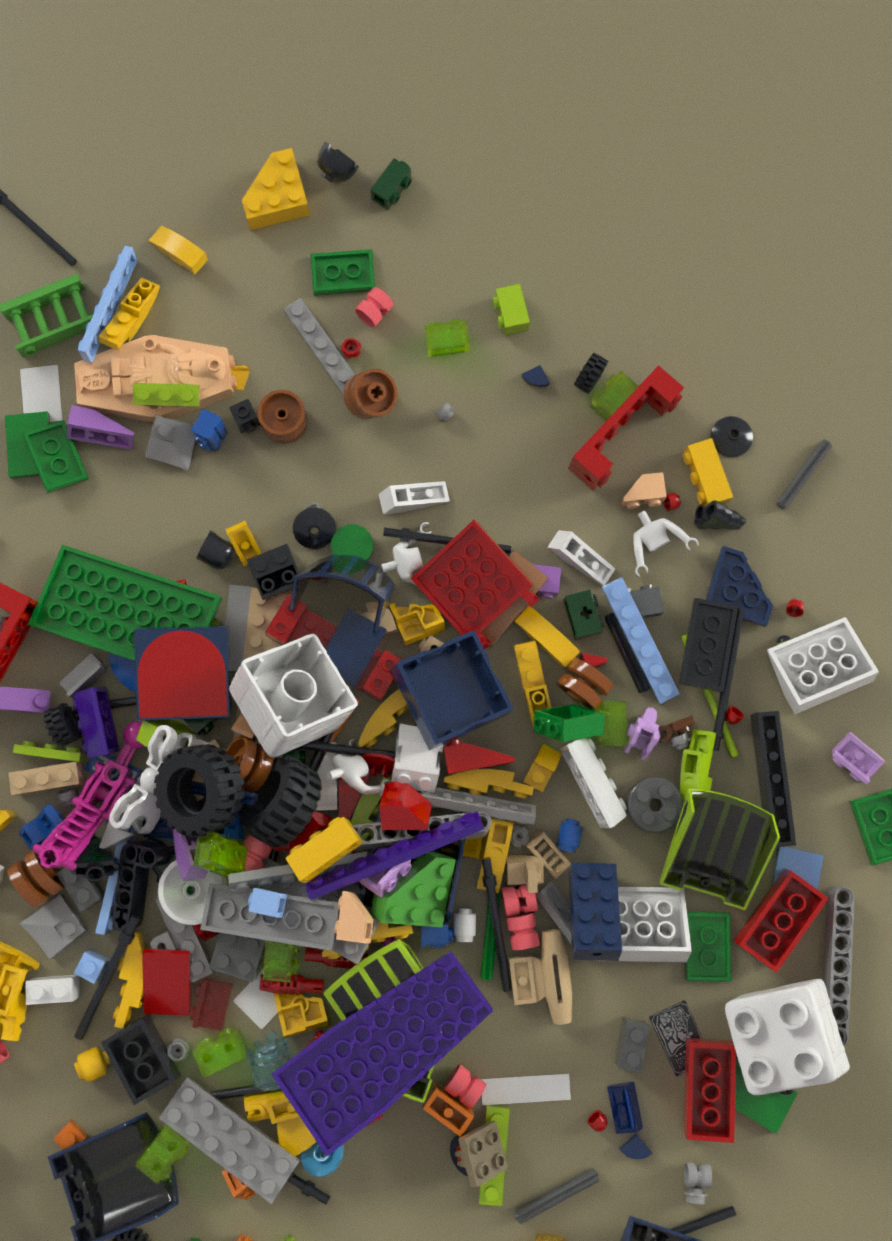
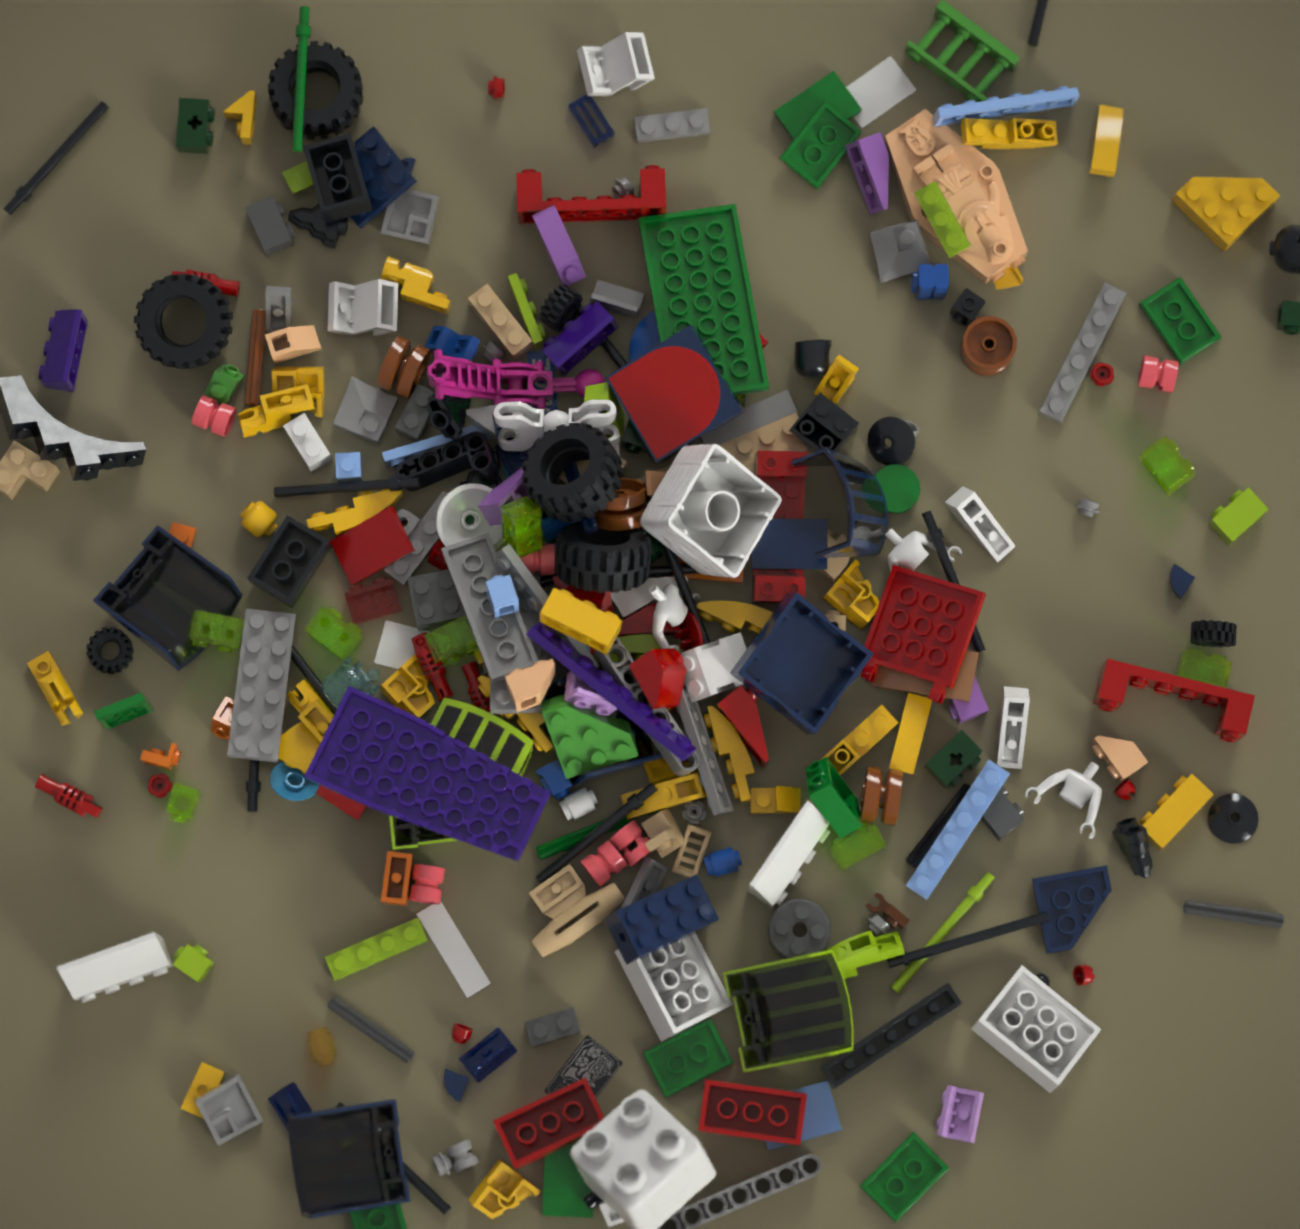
camera: 65 degrees right, 0 degrees up
light grey plate [167,1038,189,1062] -> none
dark orange wheel [344,369,398,419] -> none
dark tan plate [450,1121,508,1187] -> none
red slope [579,653,608,668] -> none
lavender hinge [624,707,660,760] -> none
black plate [679,598,738,693] -> none
red hinge [725,706,744,725] -> none
none -> yellow slope [468,1159,541,1219]

